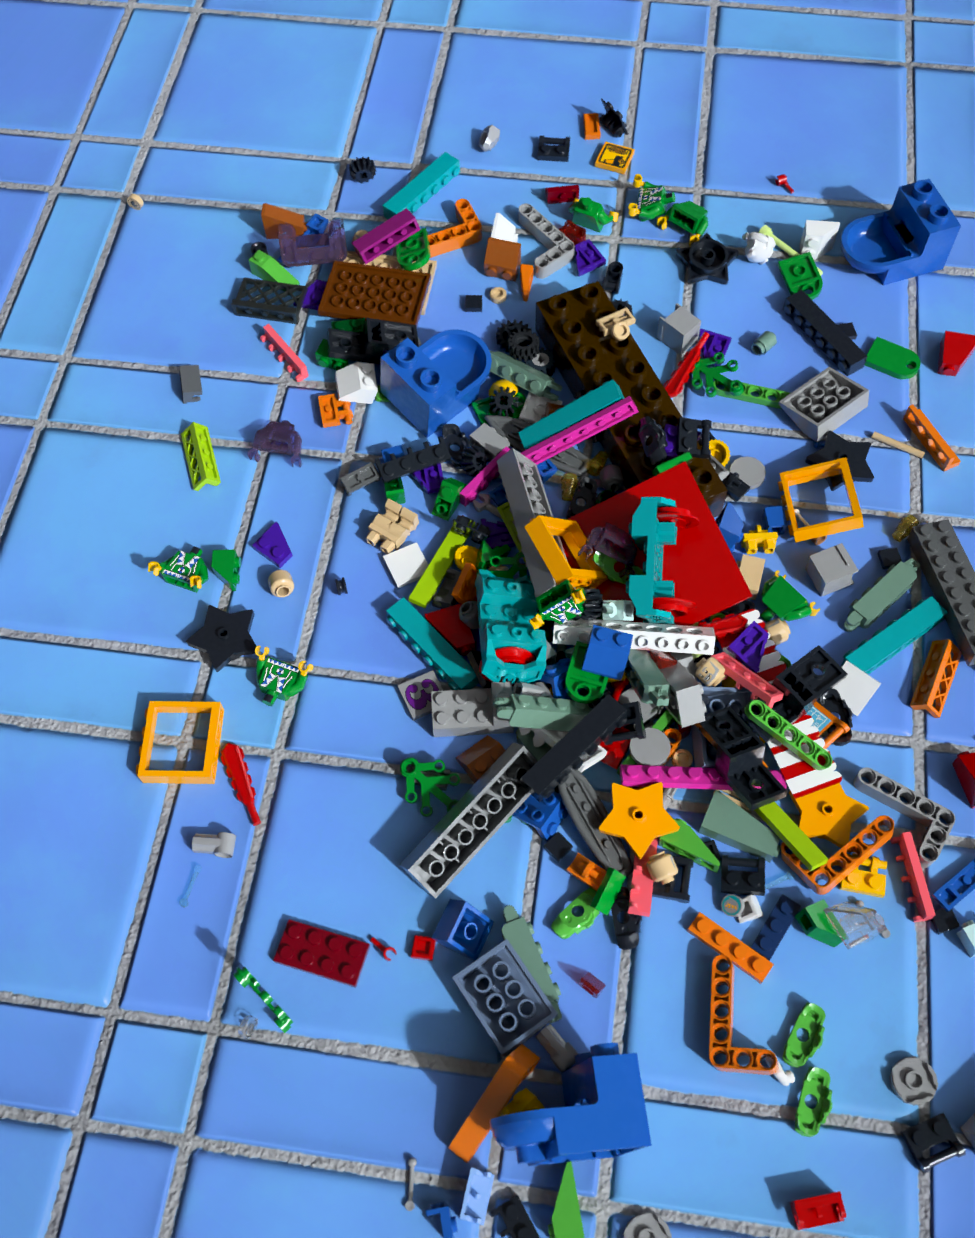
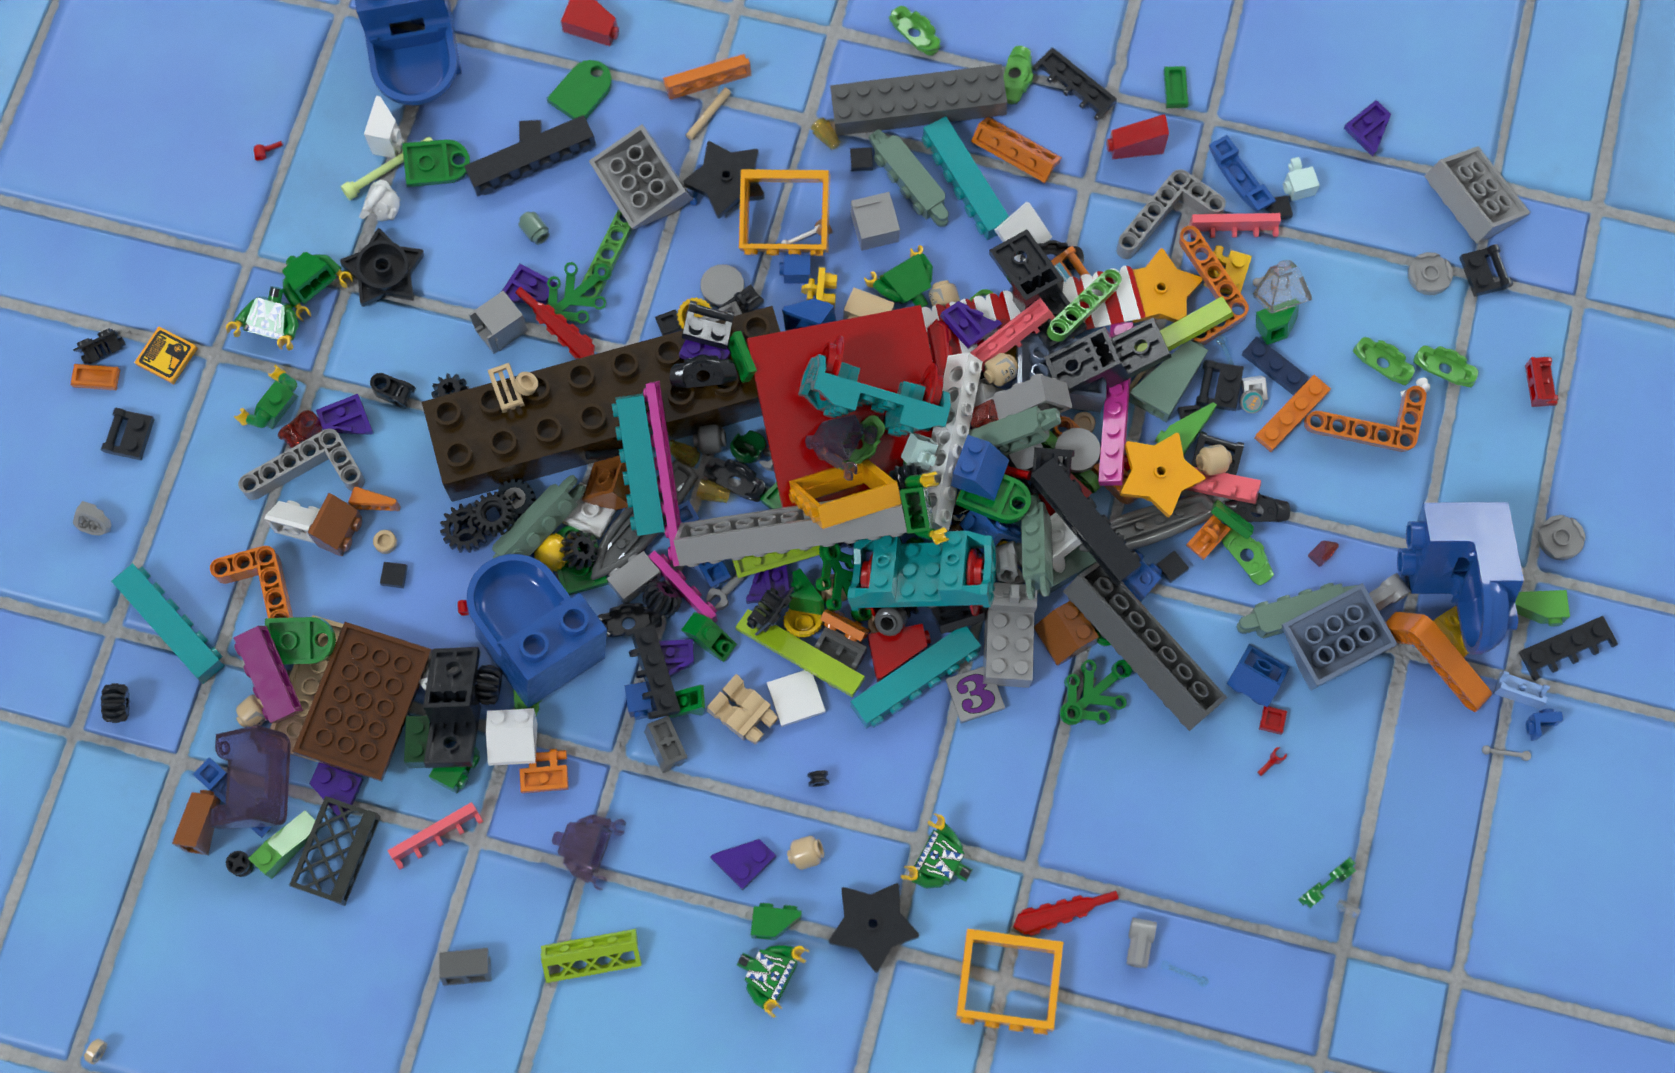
camera: 85 degrees left, 10 degrees up
dark red plate [273,919,370,988] -> none
dark red panel [545,185,579,204] -> none

